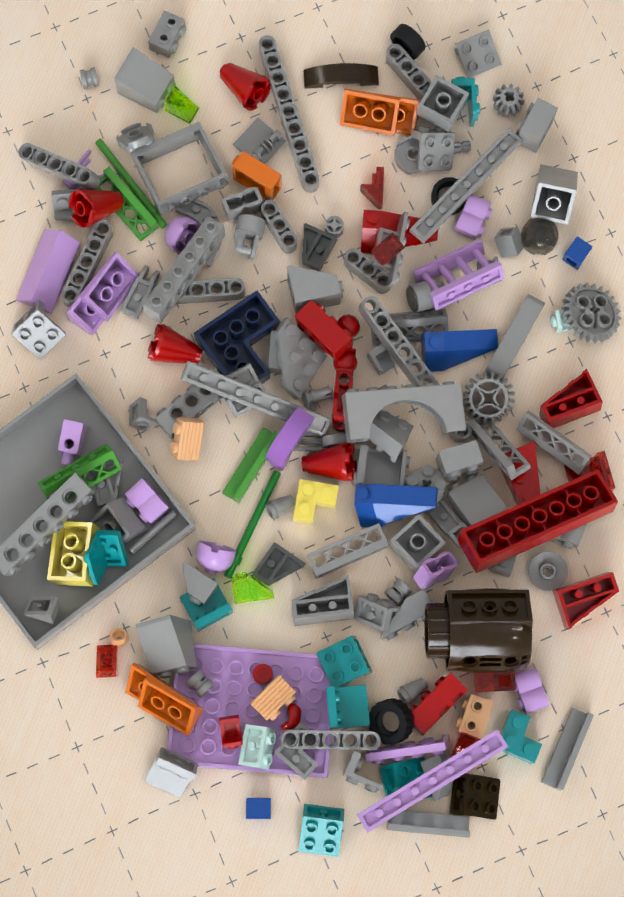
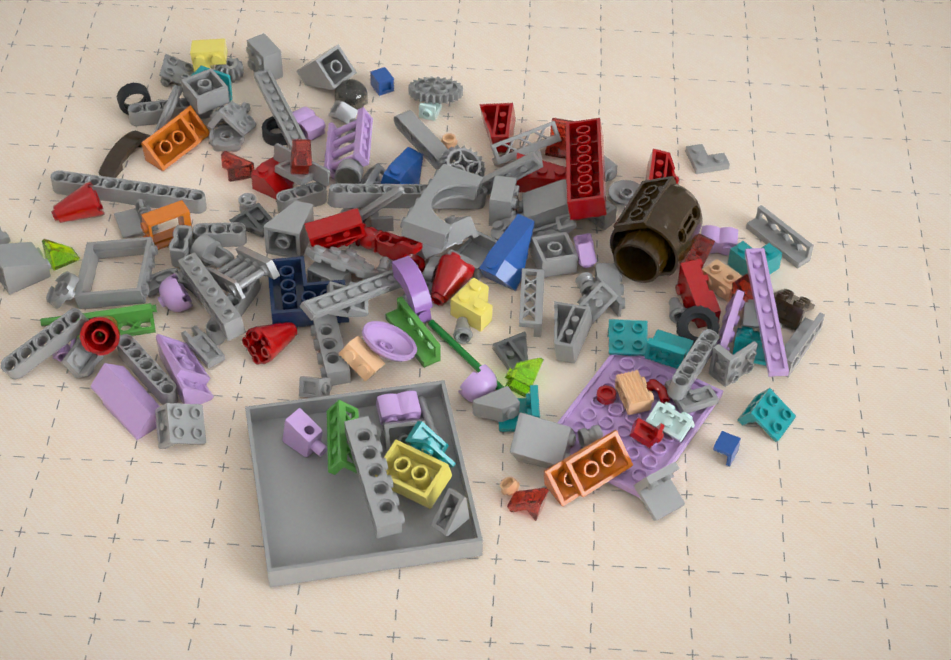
camera: 60 degrees left, 30 degrees down
none -> light grey axle [154,85,182,133]
none -> light yellow brick [190,38,228,72]
none -> light grey fence [206,245,280,299]
none -> light grey axle [359,185,405,221]
none -> lavender dish [362,321,417,362]
none -> light nougat plate [441,133,458,149]

